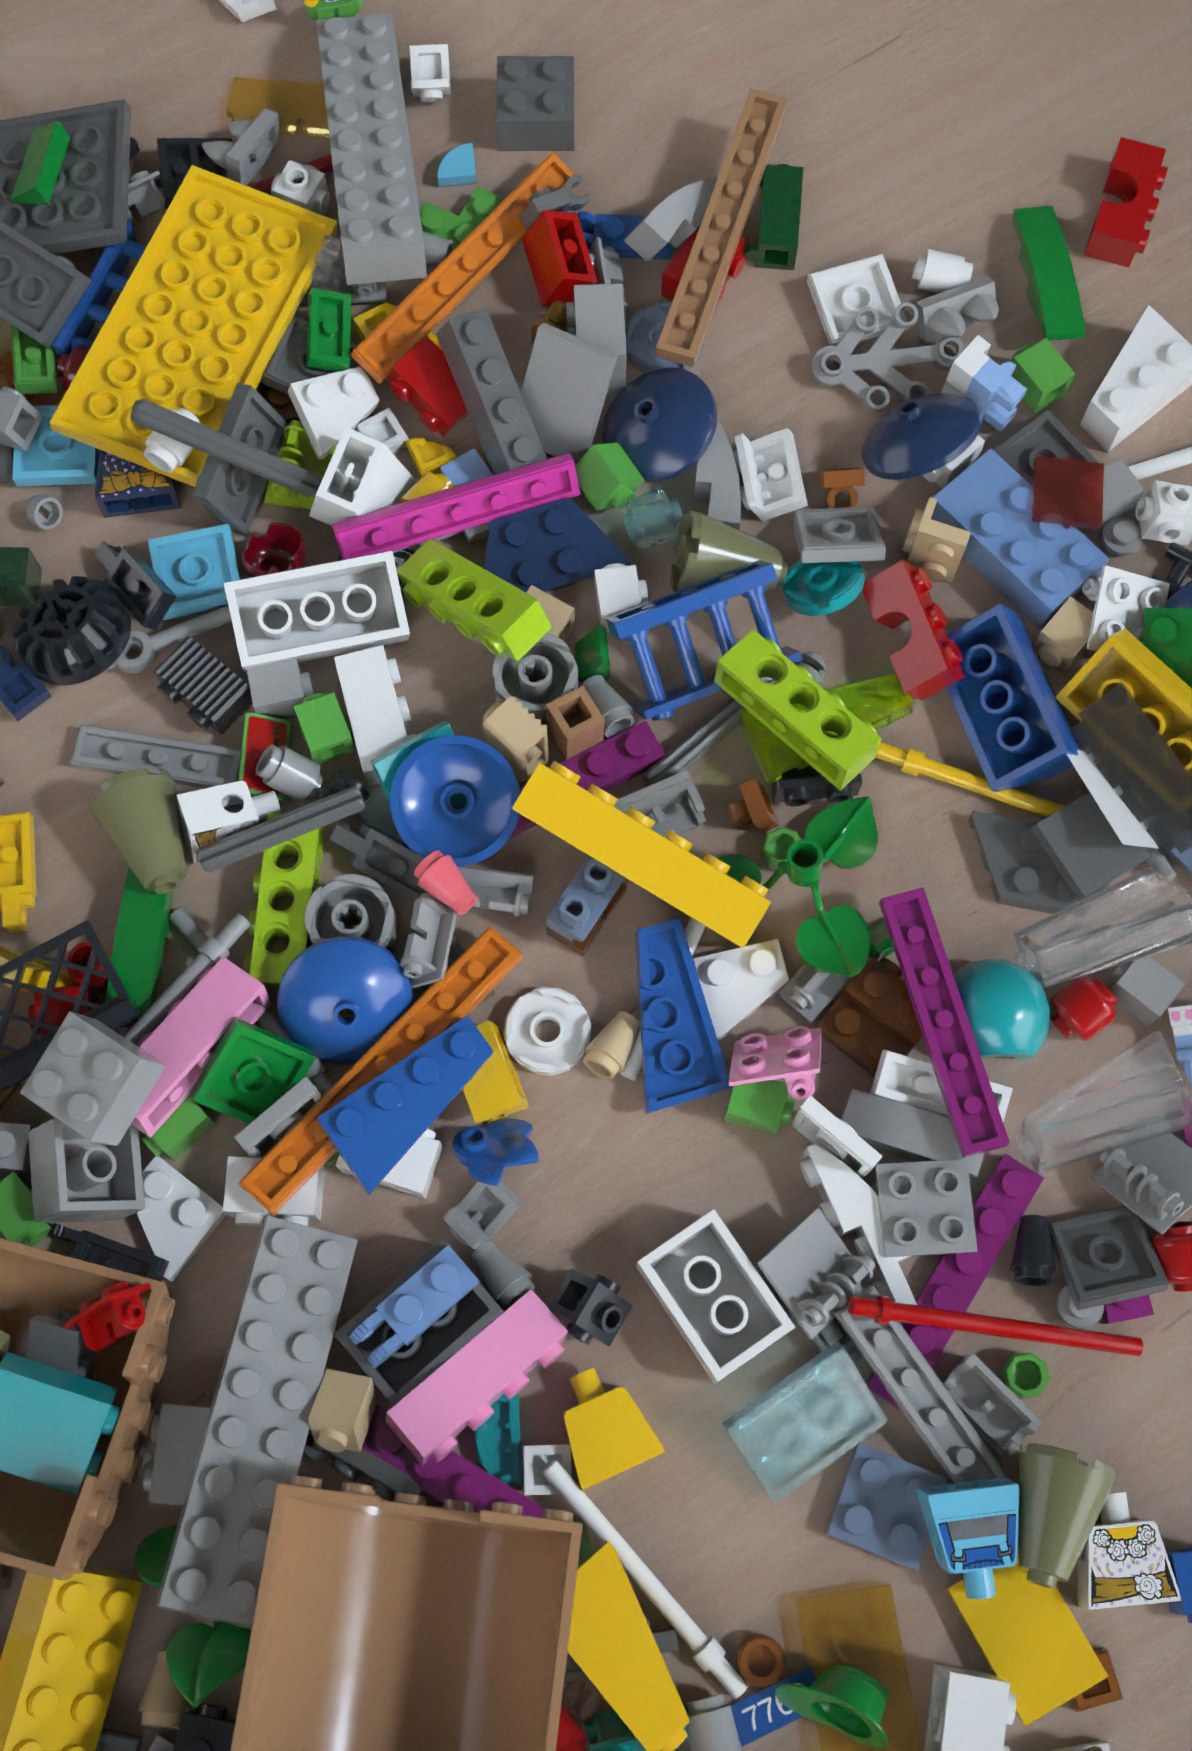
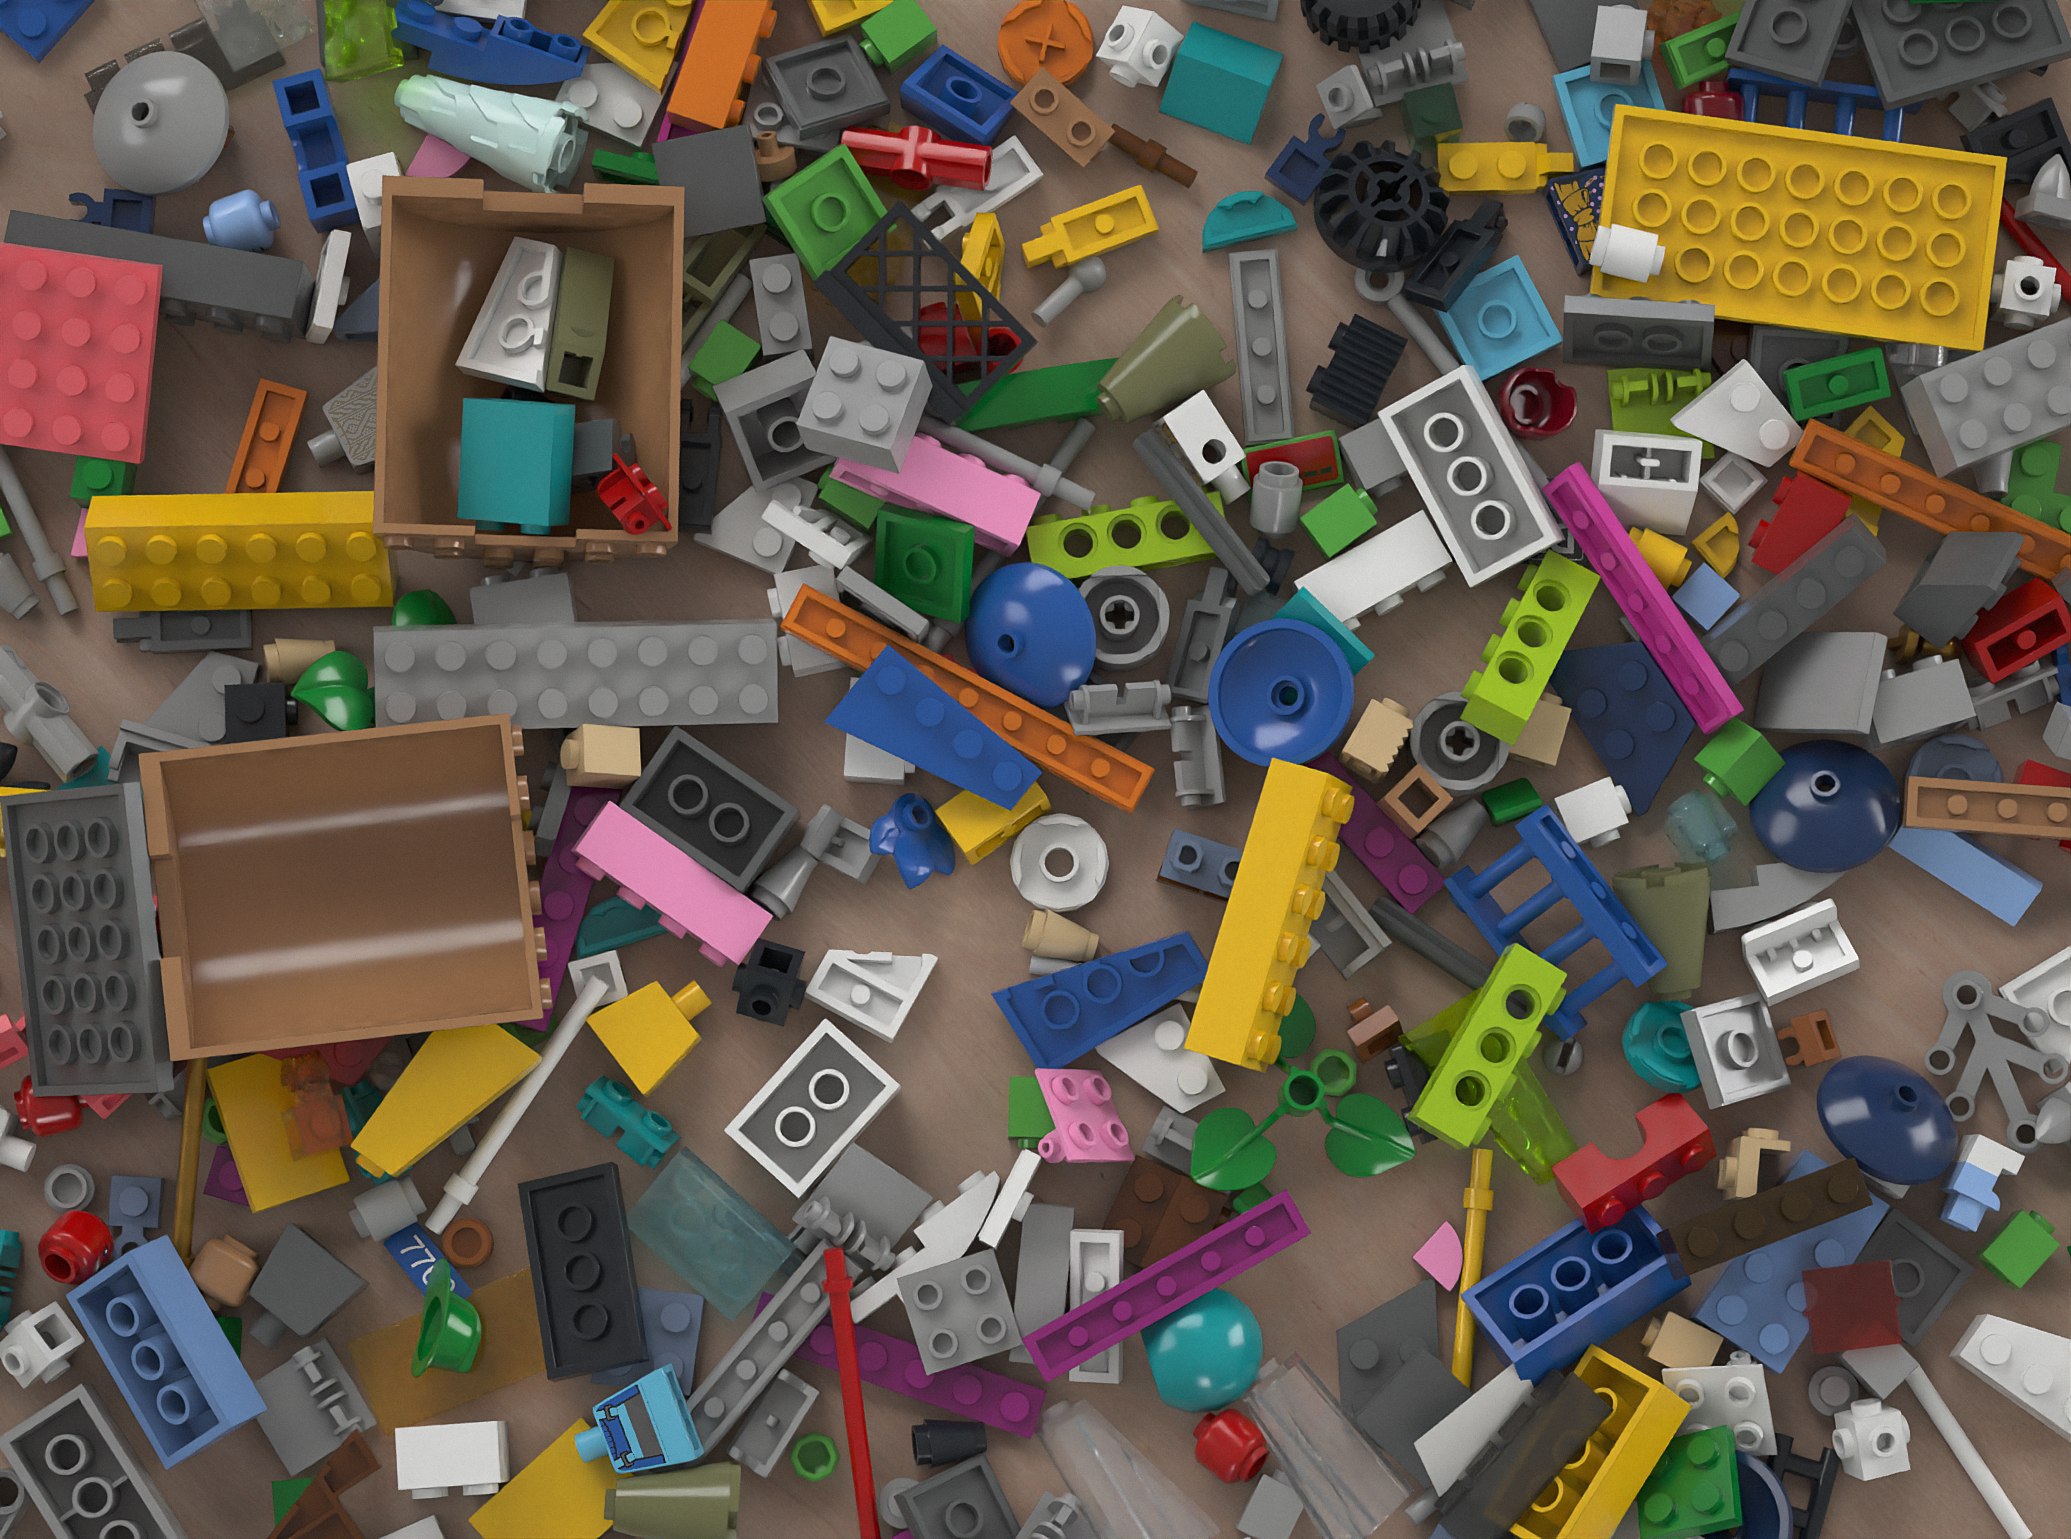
camera: 75 degrees right, 10 degrees up
dark grey axle [130,399,321,497] -> none
medium blue hinge [349,1245,480,1368] -> none
coral cone [414,850,478,916] -> none
none -> black plate [518,1162,649,1382]
none -> teal hinge [576,1075,681,1170]
none -> white wing [761,500,874,570]
none -> white wing [804,950,938,1044]
none -> light grey bar [1031,256,1107,328]
none -> teal tile [1202,191,1298,253]
none -> bright pink tile [1412,1221,1463,1292]
none -> yellow hinge [1436,142,1574,195]
none -> dark brown arch [1656,1157,1873,1281]
none -> light blue tile [1888,822,2043,927]
none -> dark grey slope [1893,532,2025,650]

